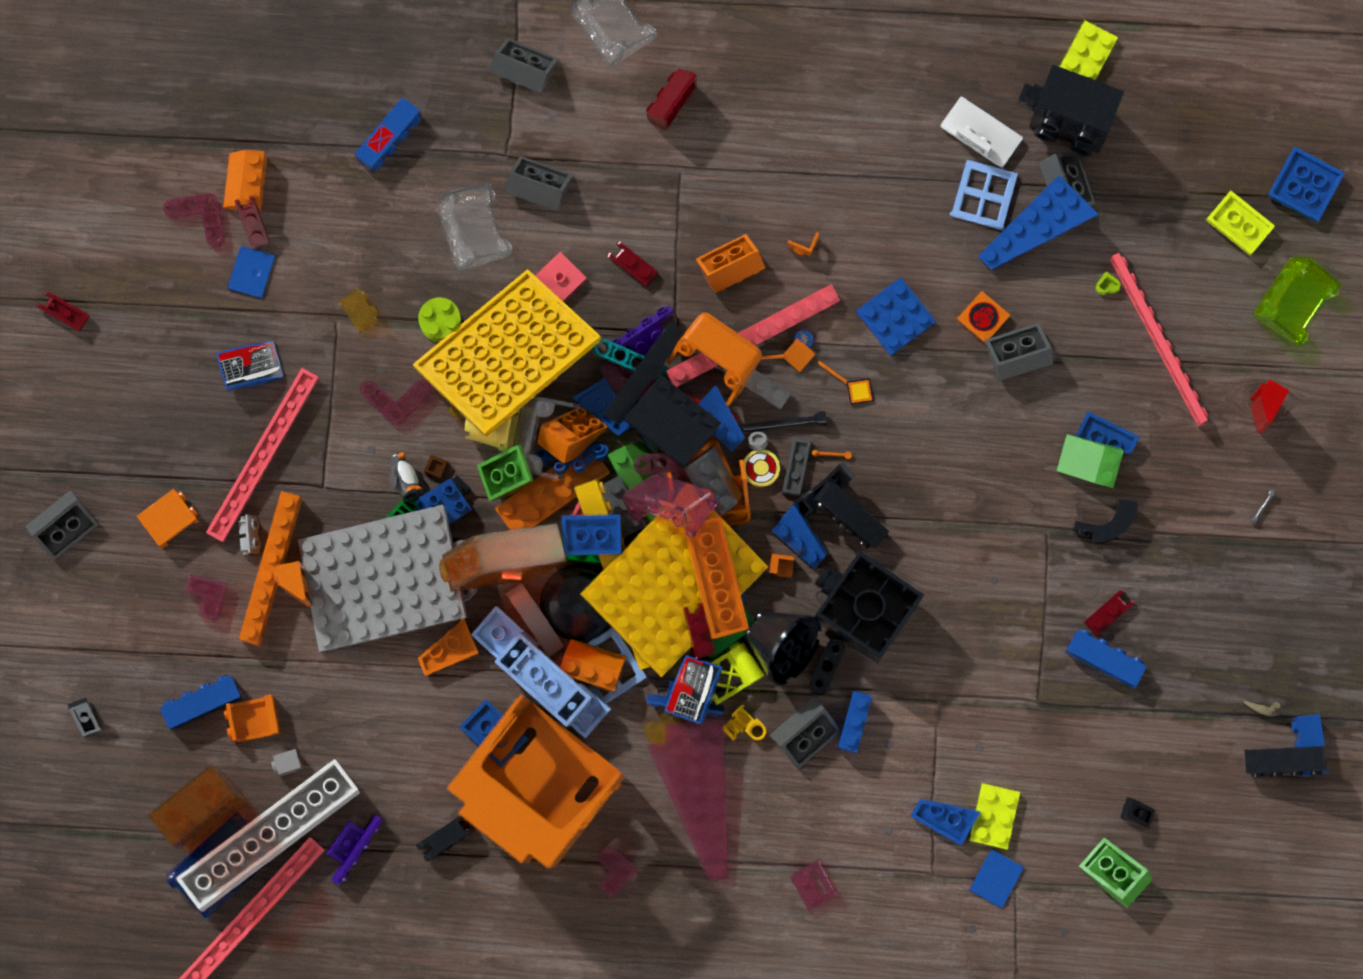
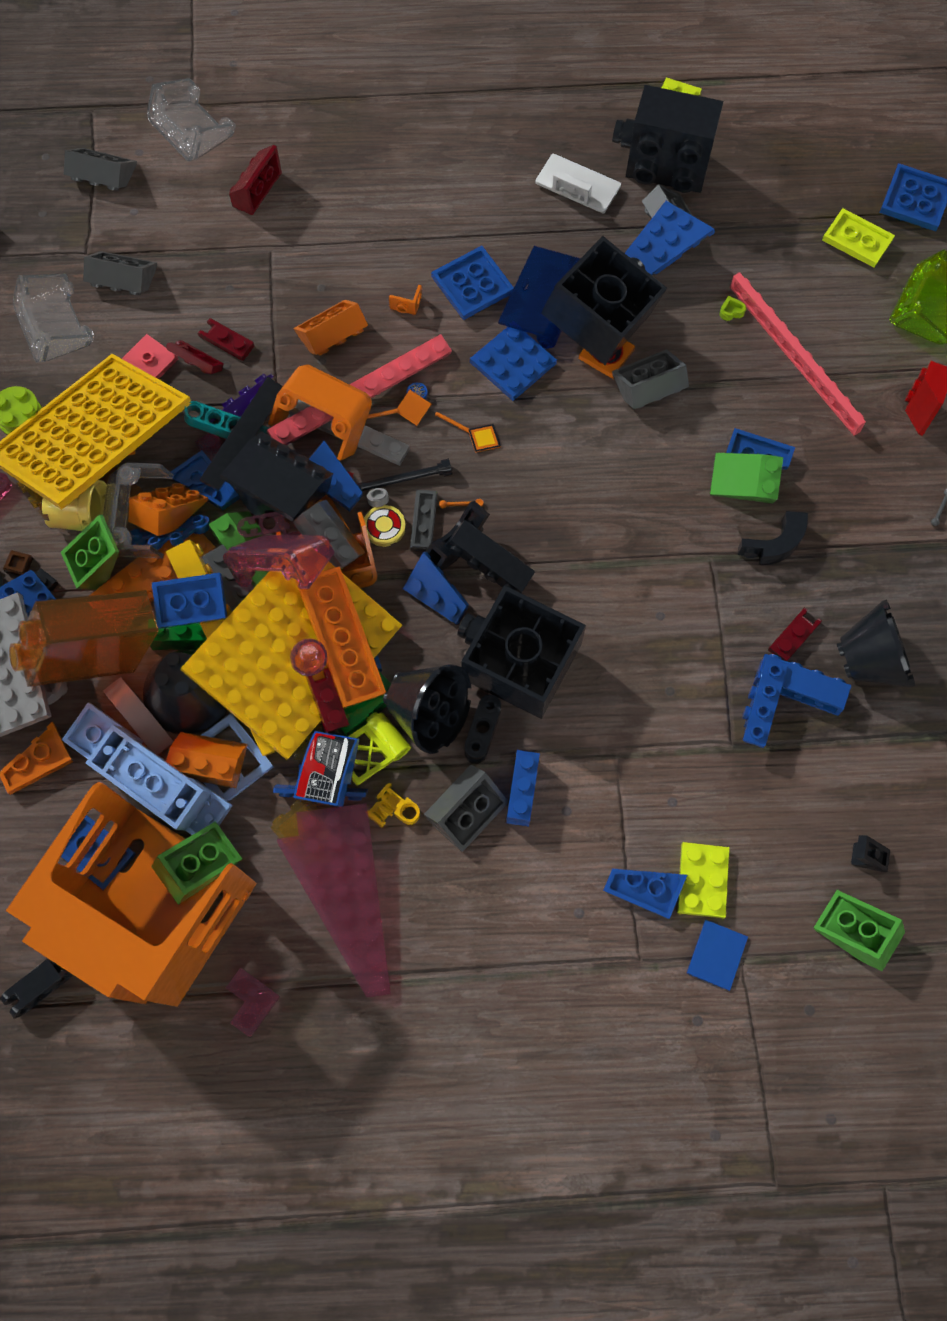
camera: 10 degrees left, 10 degrees down
orange panel [769,554,795,578] -> none
clear pink plate [789,859,839,910] -> none
light blue window [950,160,1018,230] -> none
none -> bright green slope [151,821,242,905]
none -> dark red hinge [166,340,224,374]
none -> piece [290,638,327,676]
none -> blue plate [431,246,514,320]
none -> clear blue door [498,246,581,348]
none -> black brick [541,236,667,365]
none -> blue bracket [742,658,788,748]
none -> black cone [837,599,916,687]

